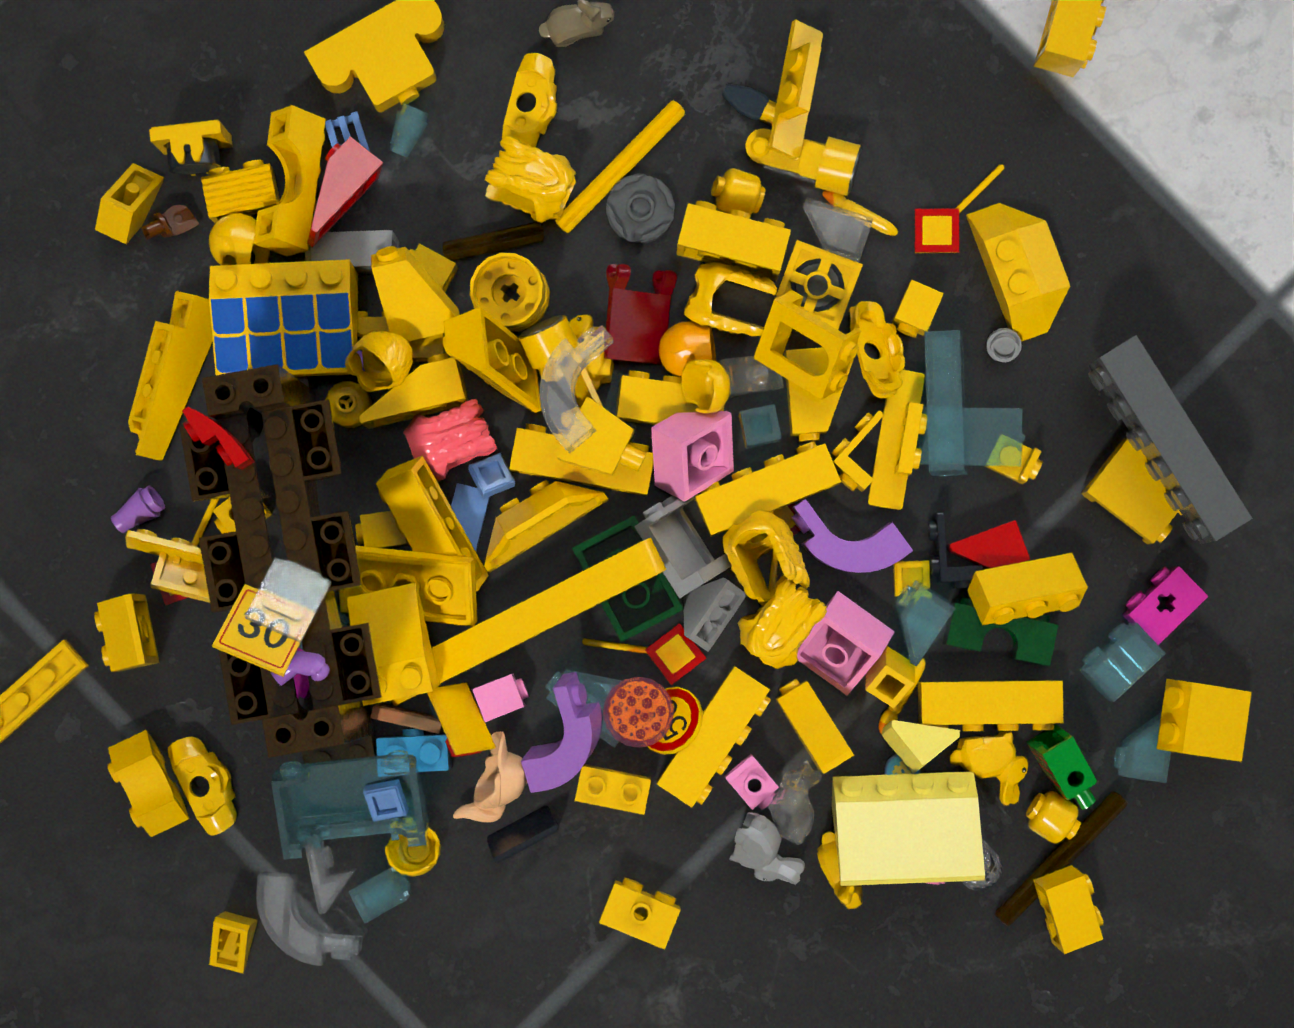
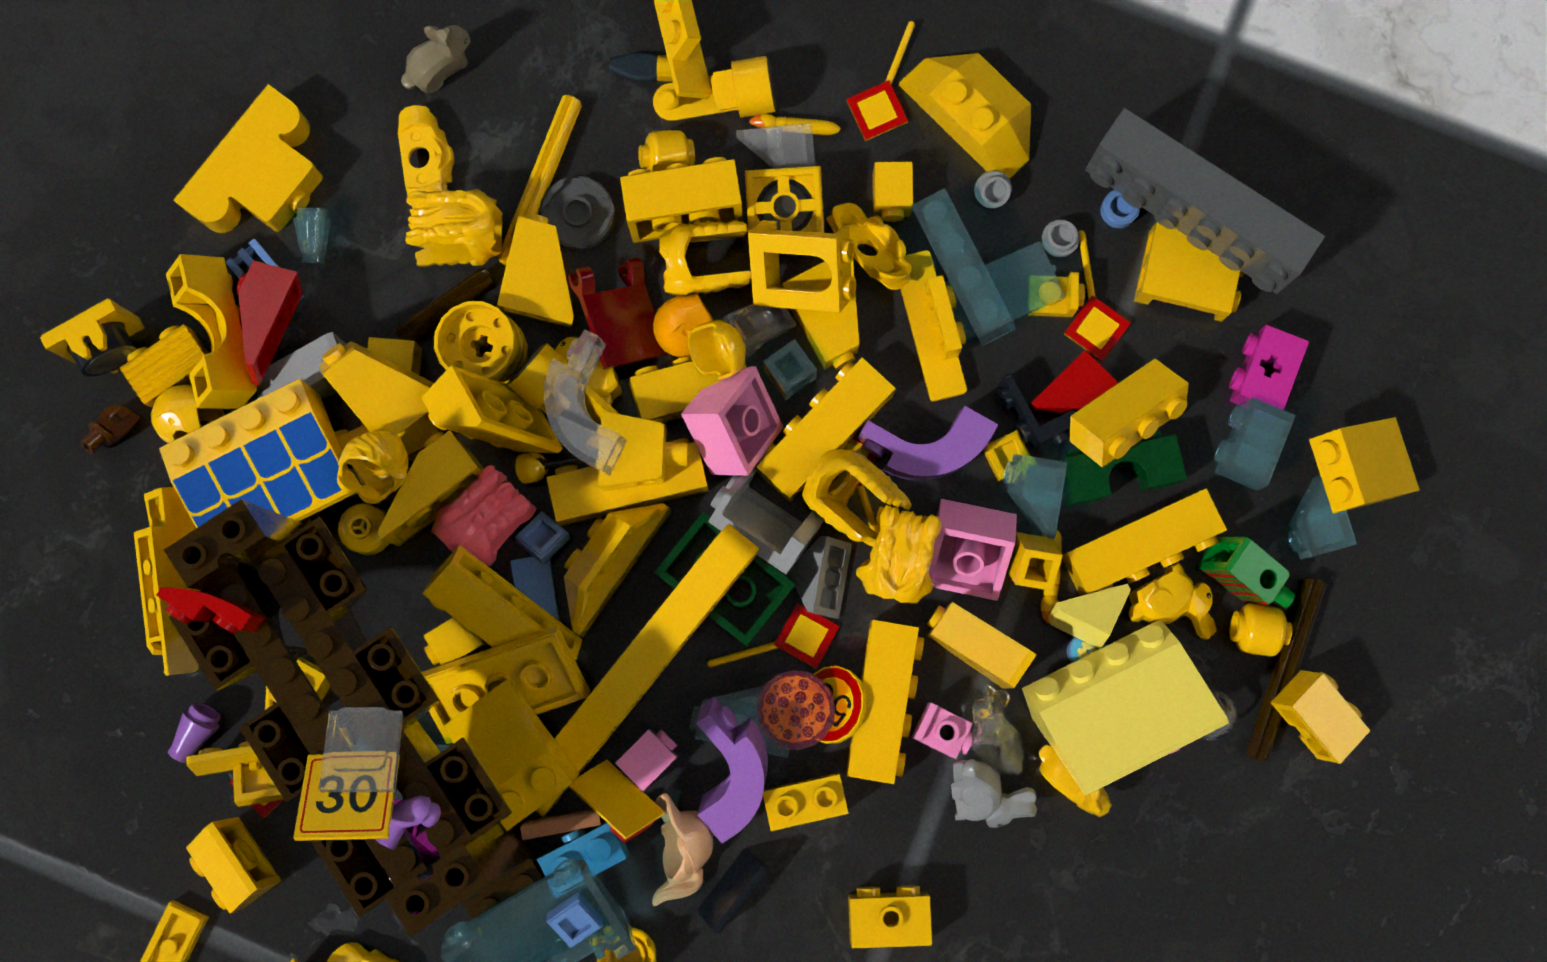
camera: 25 degrees left, 5 degrees down
yellow slope [95,163,164,244] -> none
yellow bracket [832,410,885,492] -> none
none -> yellow slope [496,213,574,328]
none -> yellow hinge [515,449,600,484]
none -> light grey plate [1041,220,1080,257]
none -> piece [1064,230,1131,362]
none -> medium blue tile [1100,190,1140,228]

